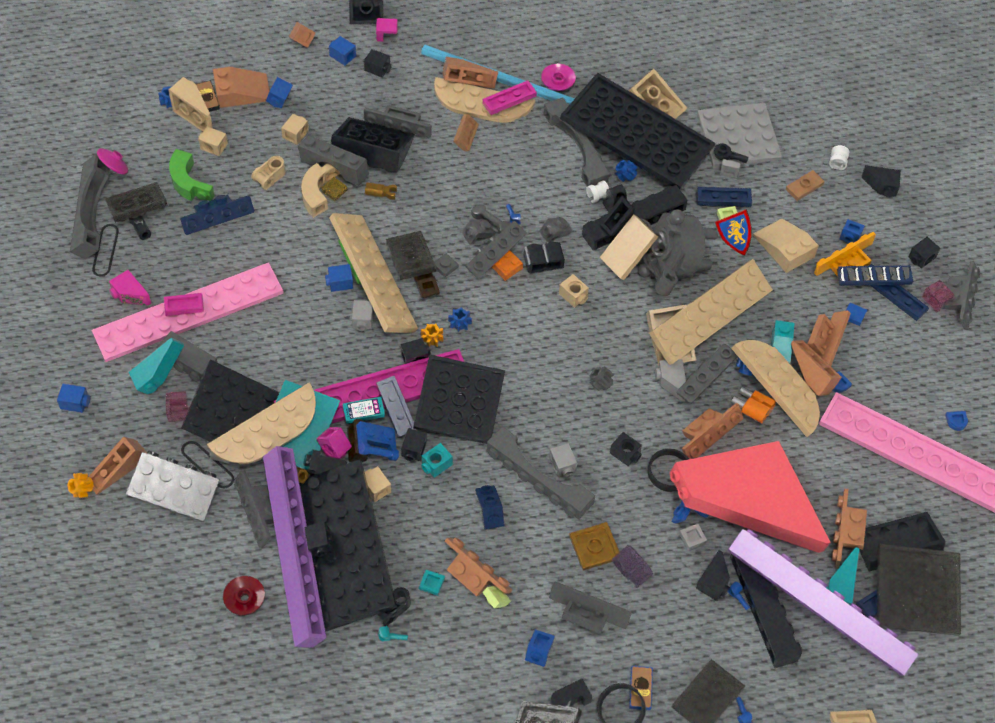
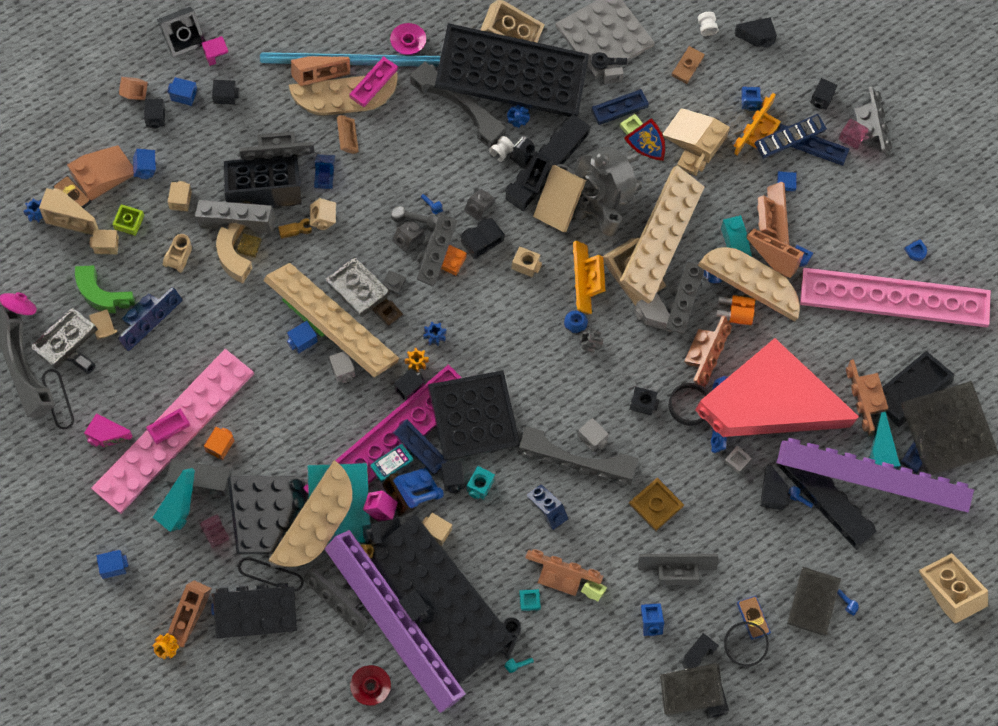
camera: 25 degrees left, 10 degrees up
clear purple beam [612,545,653,588] -> none
none -> tan bracket [89,310,117,340]
none -> lime piece [112,204,144,236]
none -> black brick [144,99,165,129]
none -> orange brick [204,427,234,460]
none -> tan brick [310,198,336,230]
none -> clear blue slope [314,154,336,189]
none -> blue plate [564,310,588,333]
none -> light orange bracket [573,241,606,315]
none -> tan bracket [677,150,707,176]

